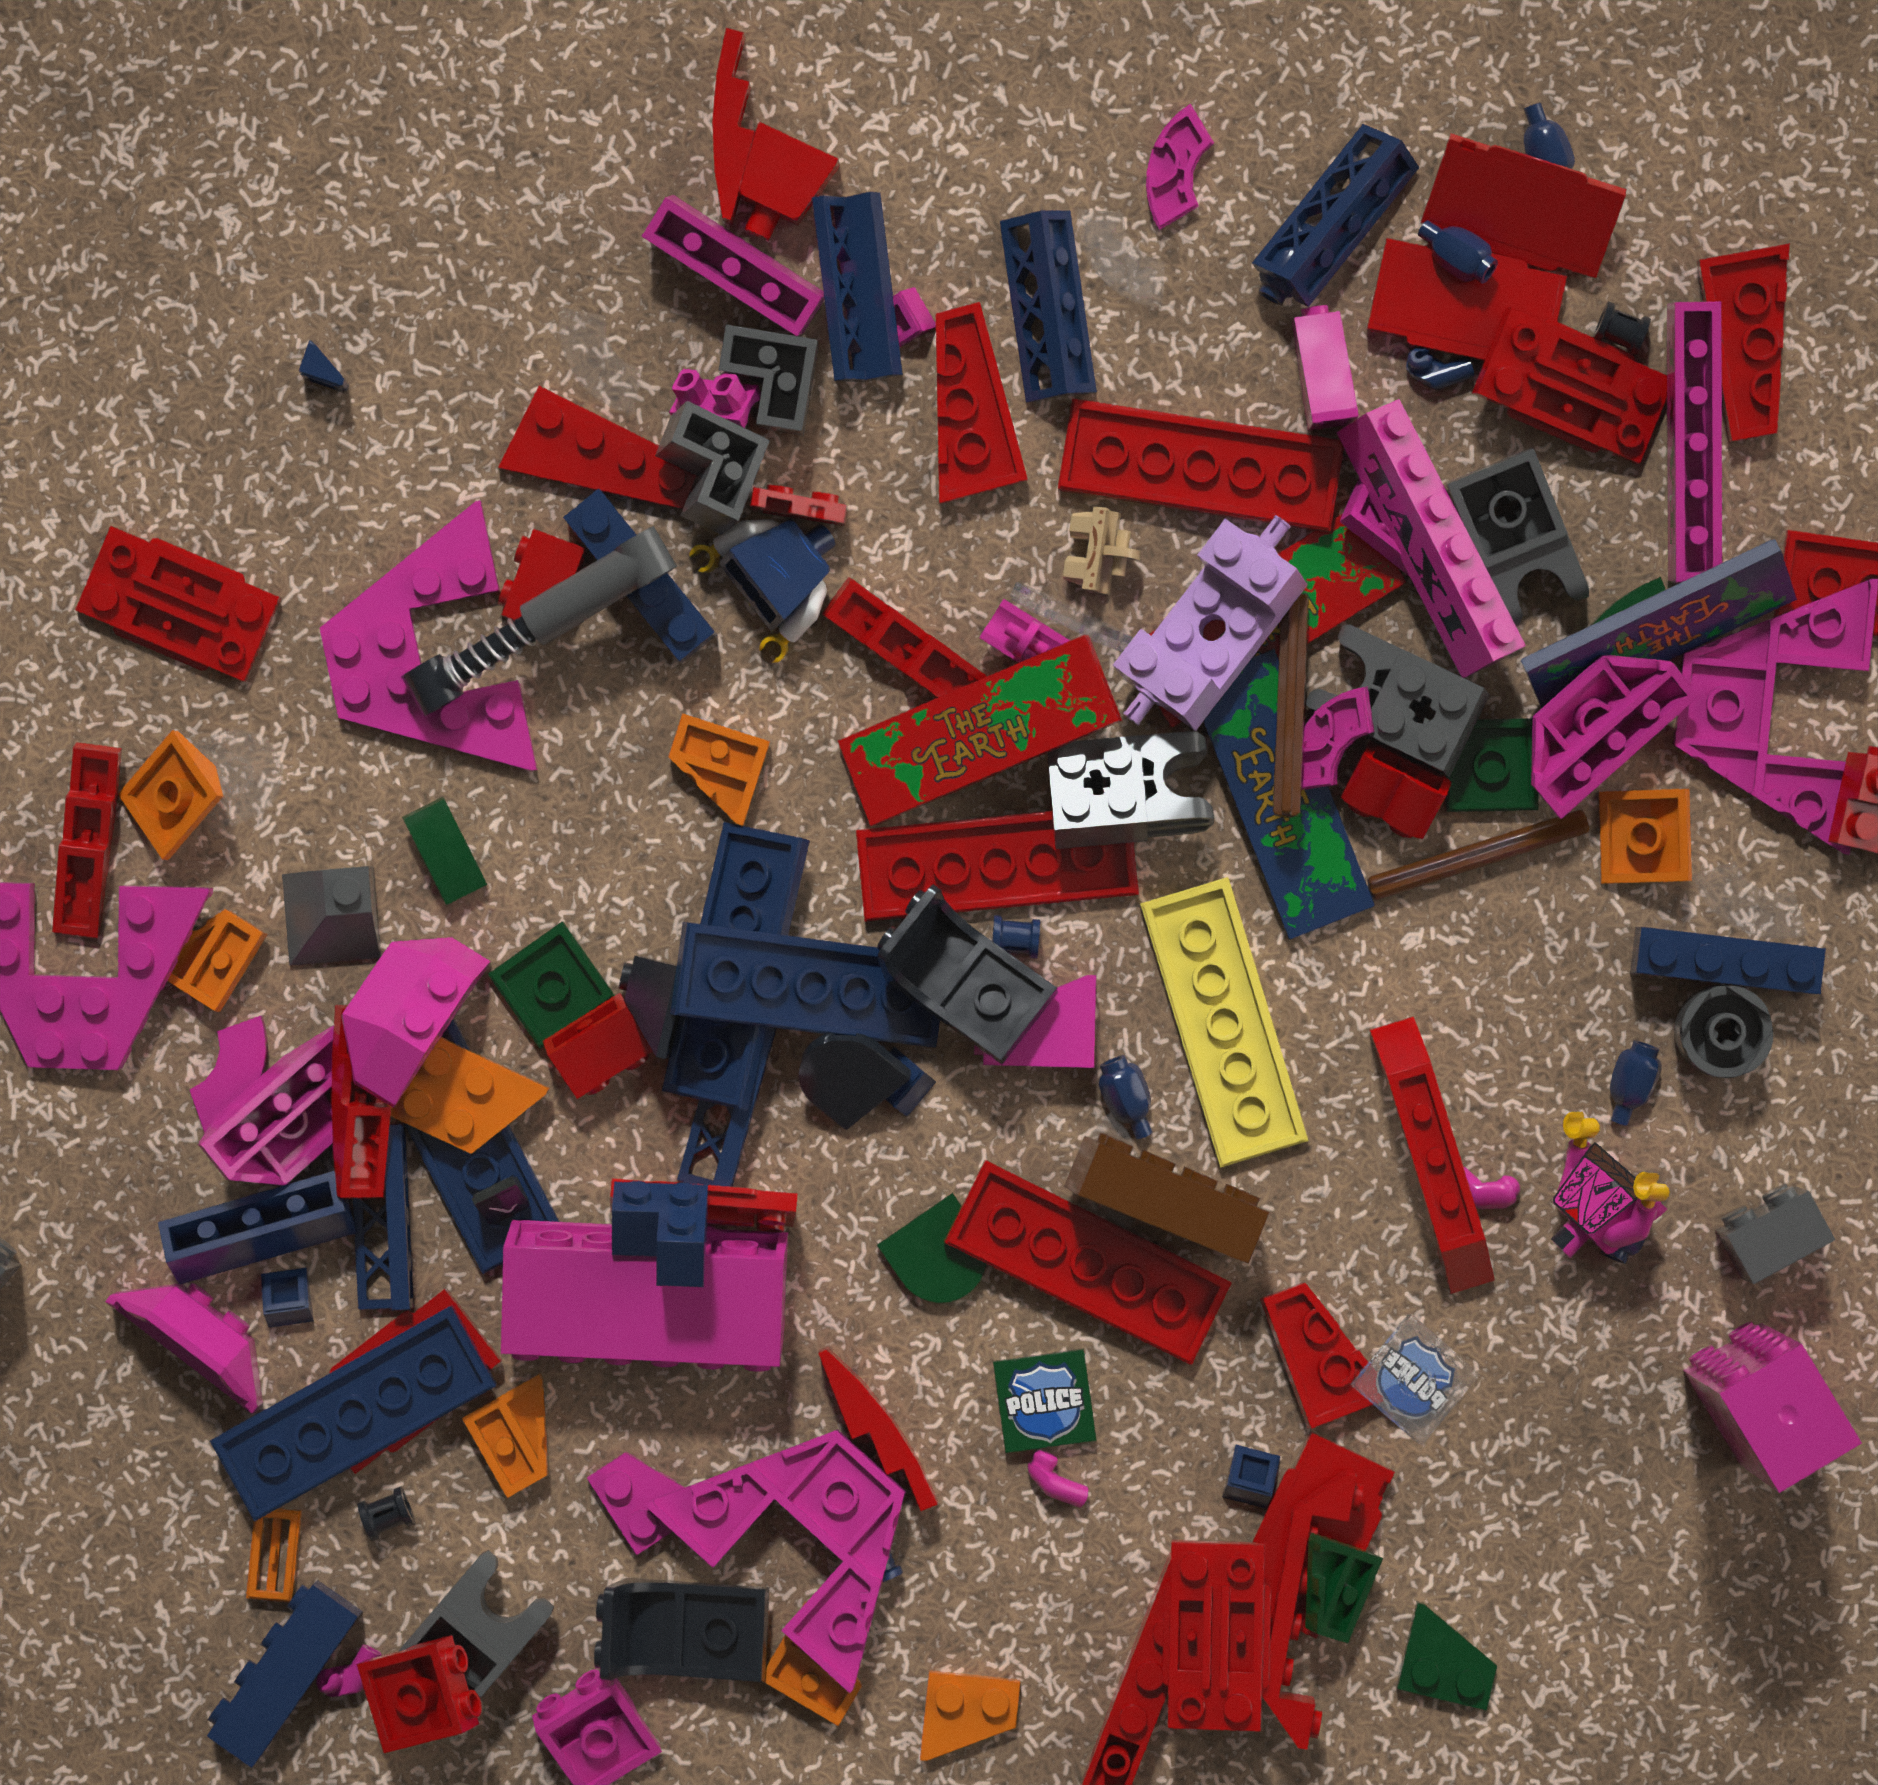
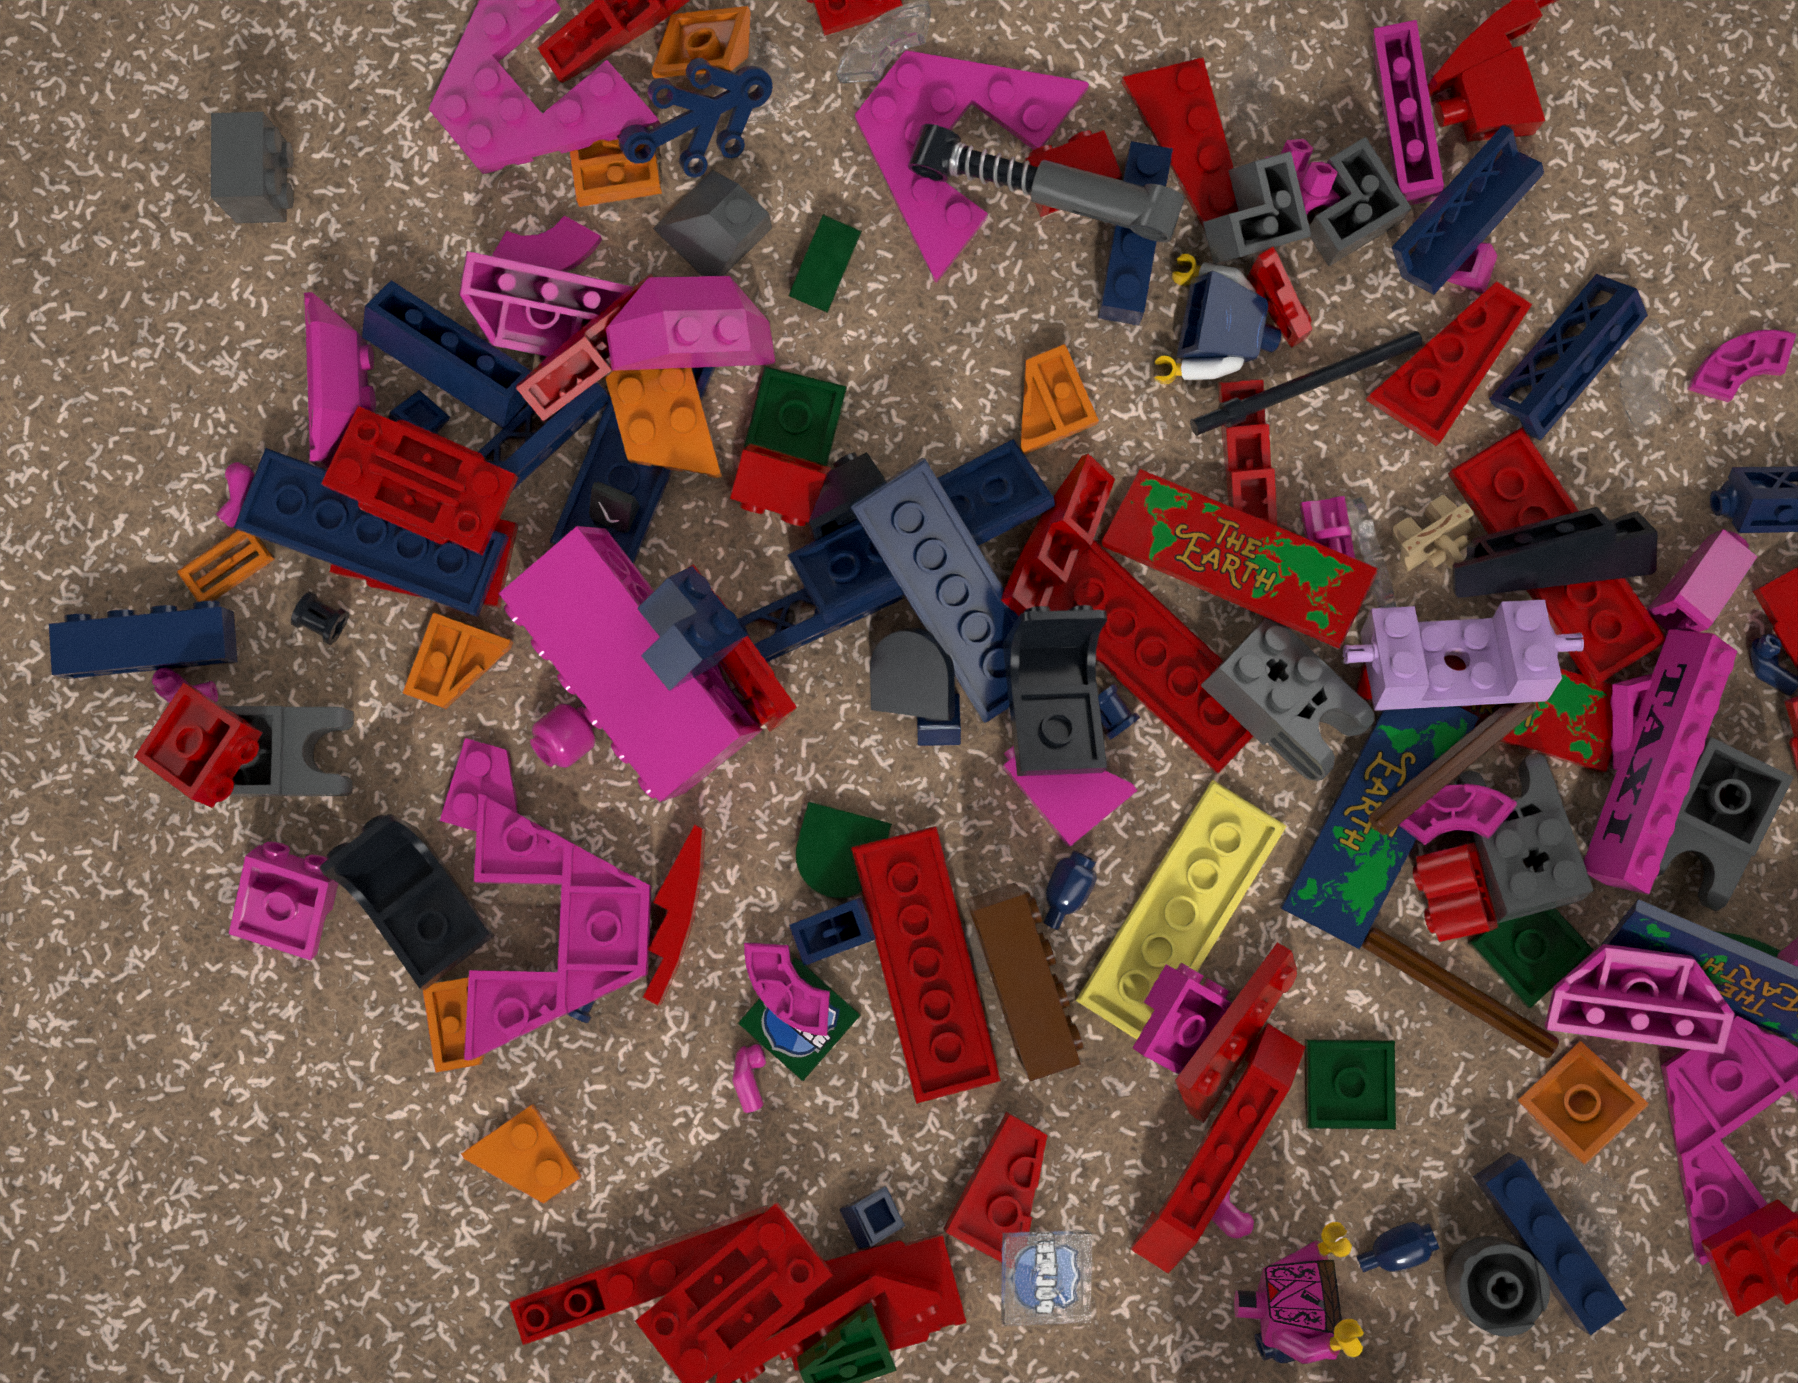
camera: 50 degrees right, 5 degrees down
none -> dark pink arm [216,462,255,528]
none -> red piece [321,406,518,555]
none -> dark pink head [530,703,595,768]
none -> dark blue plant [619,58,773,178]
none -> dark pink tile [744,943,830,1036]
none -> dark blue slope [789,897,876,966]
none -> clear tile [836,0,931,83]
none -> red slope [1000,454,1115,616]
none -> dark pink plate [1132,963,1232,1075]
none -> red wing [1175,942,1297,1123]
none -> black bar [1190,331,1423,436]
none -> dark green tile [1305,1039,1396,1130]
none -> black wedge [1452,507,1658,598]

